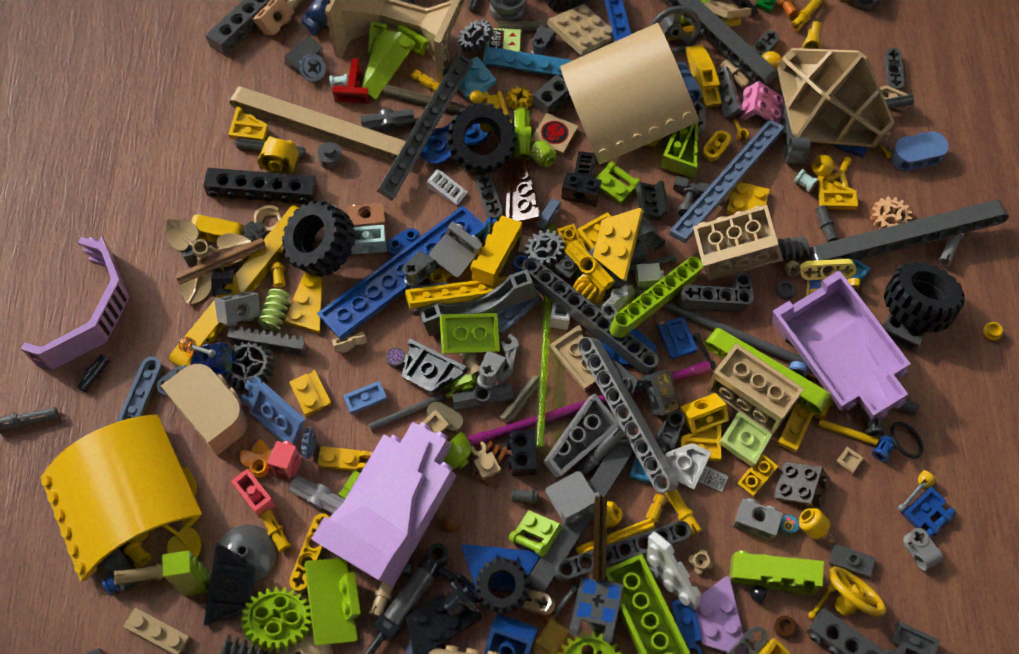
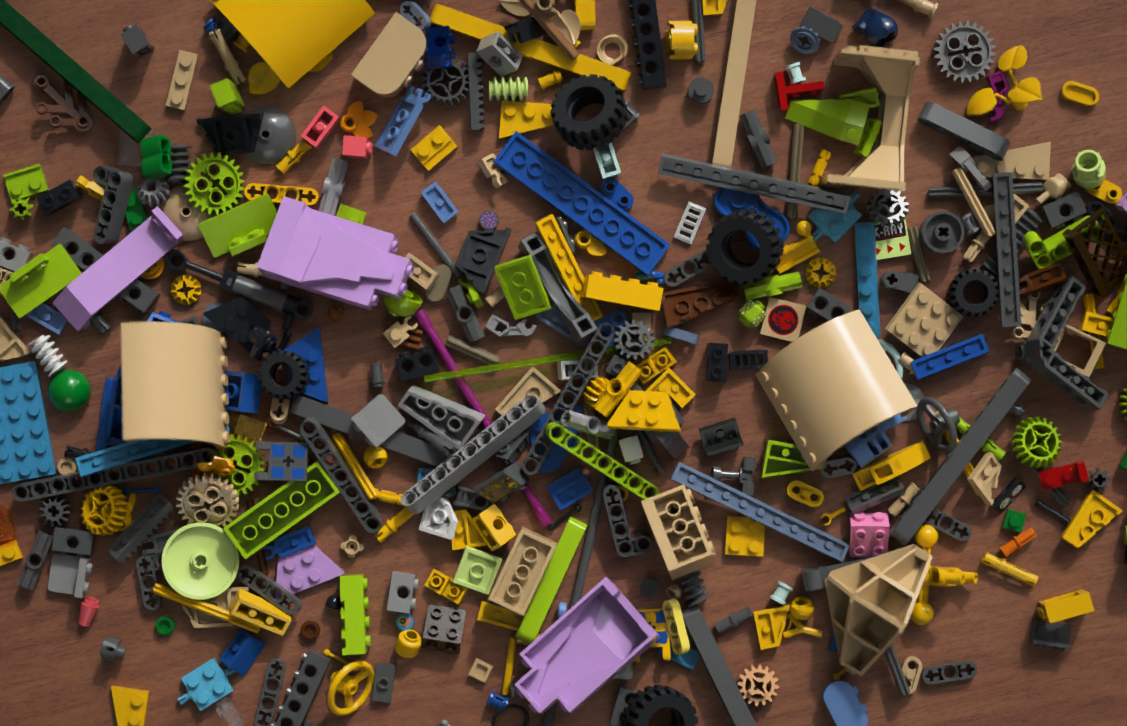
camera: 80 degrees right, 25 degrees up
clear orange hinge [179,336,216,357] -> none
dark grey gear [242,221,266,242] -> none
sand blue gear [301,427,316,459] -> none
yellow hinge [317,446,373,472] -> none
nougat brick [346,202,387,231] -> none
dark grey piece [402,251,437,287] -> none
light grey bracket [429,222,482,278] -> none
light grey piece [477,351,507,389] -> none
lime plate [509,510,563,556] -> none
dark brown axle [593,495,607,581] -> none
lime plate [596,161,641,205] -> none
white plate [647,531,701,610] -> none
white sticker [698,466,729,492] -> none

